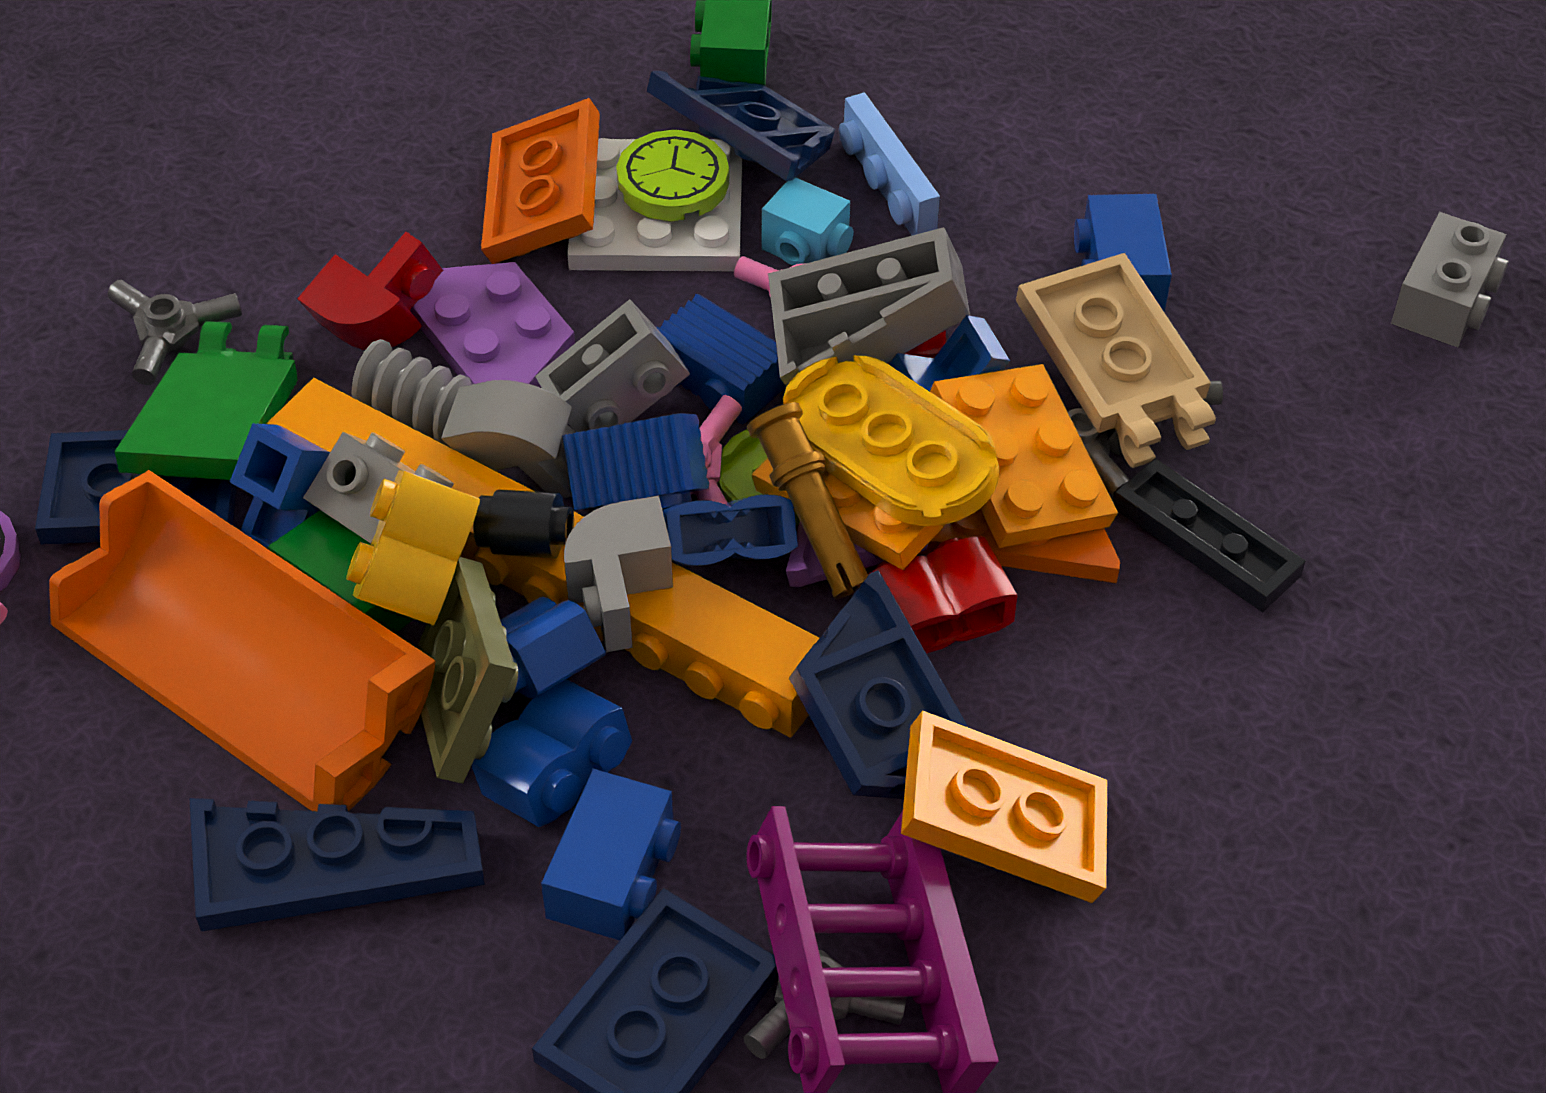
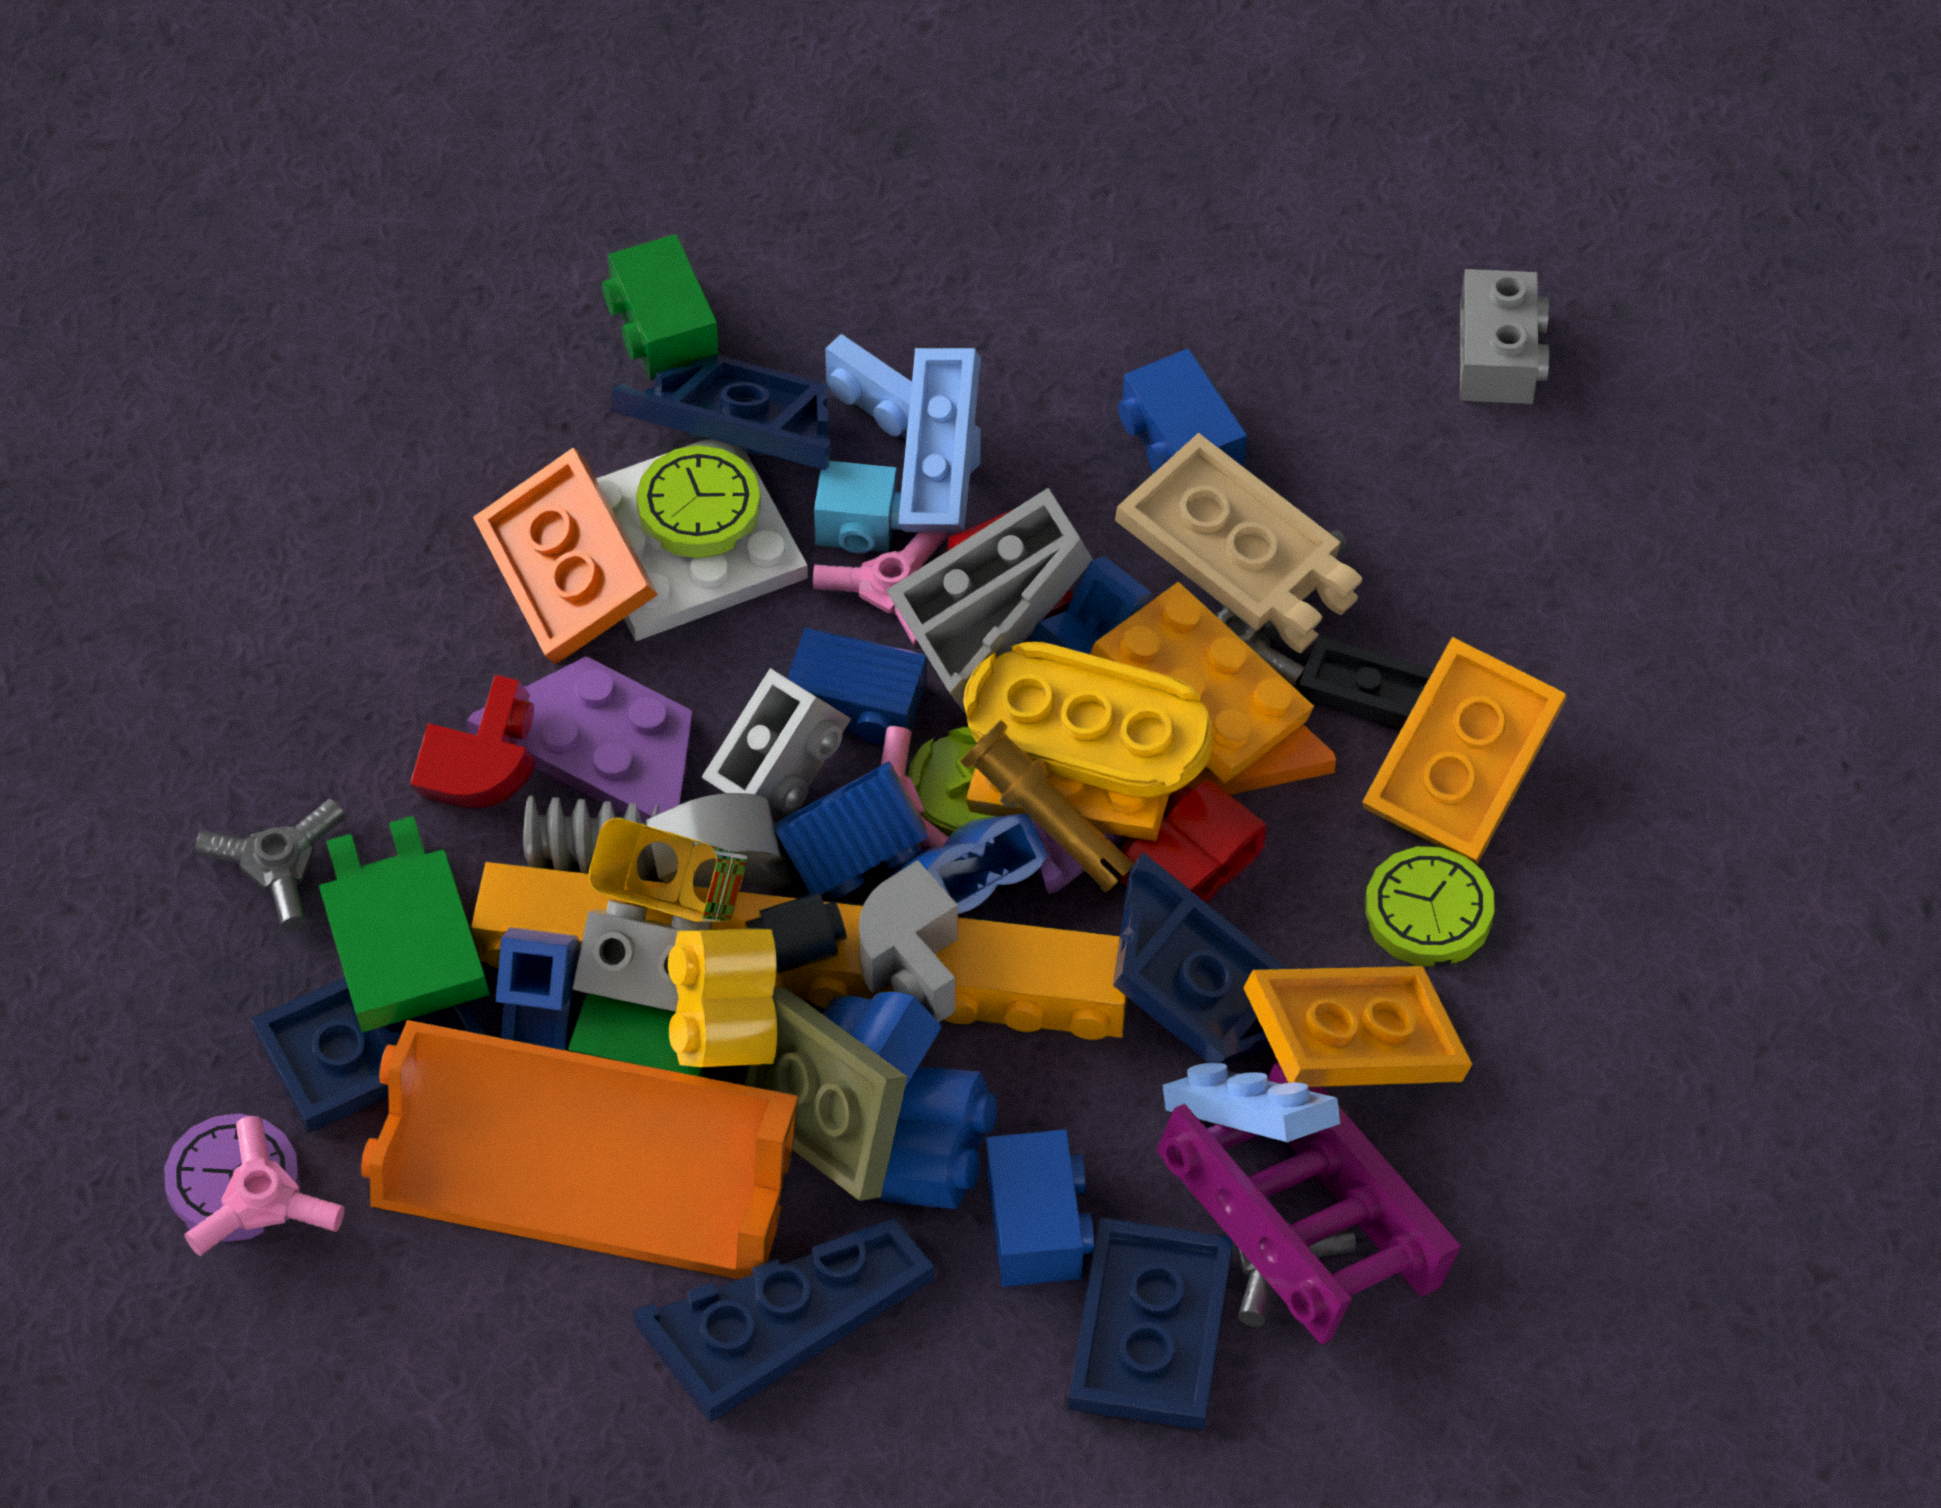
camera: 25 degrees left, 5 degrees up
none -> yellow piece [589,818,748,922]
none -> light blue plate [898,348,981,533]
none -> light blue plate [1162,1063,1340,1142]
none -> light orange plate [1362,637,1566,865]
none -> lime tile [1365,846,1495,967]

